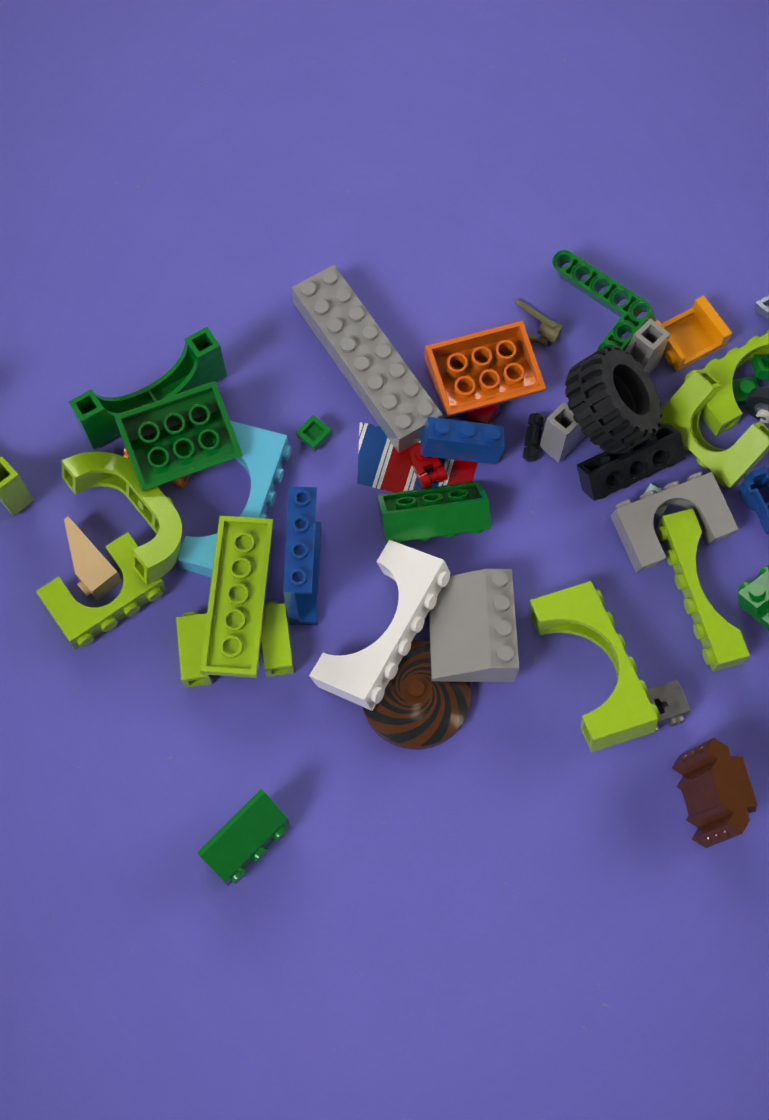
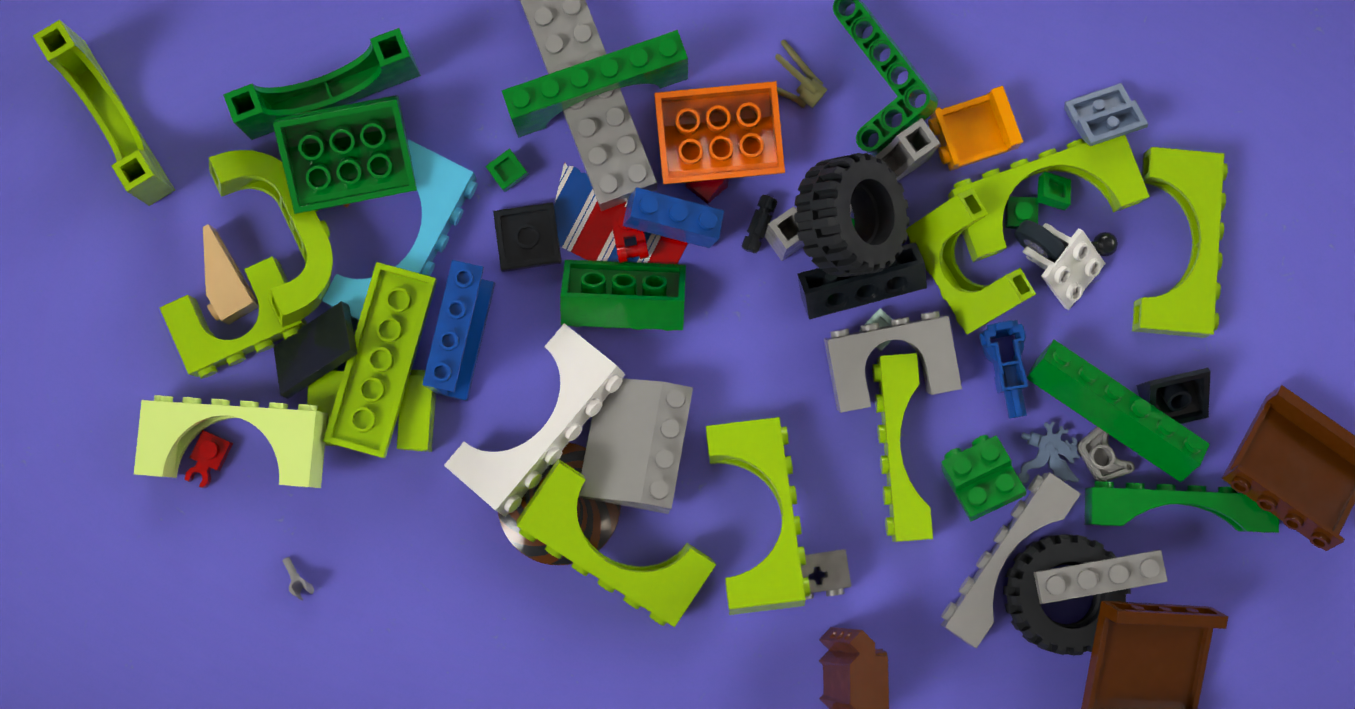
camera: 10 degrees right, 15 degrees up
green slope [197,789,290,886] -> none
none -> yellowish green arch [134,395,328,488]
none -> red plate [185,430,233,488]
none -> black tile [274,301,357,399]
none -> light grey hand [283,557,314,600]
none -> black tile [493,202,562,272]
none -> green arch [501,30,688,138]
none -> lime arch [516,459,716,627]

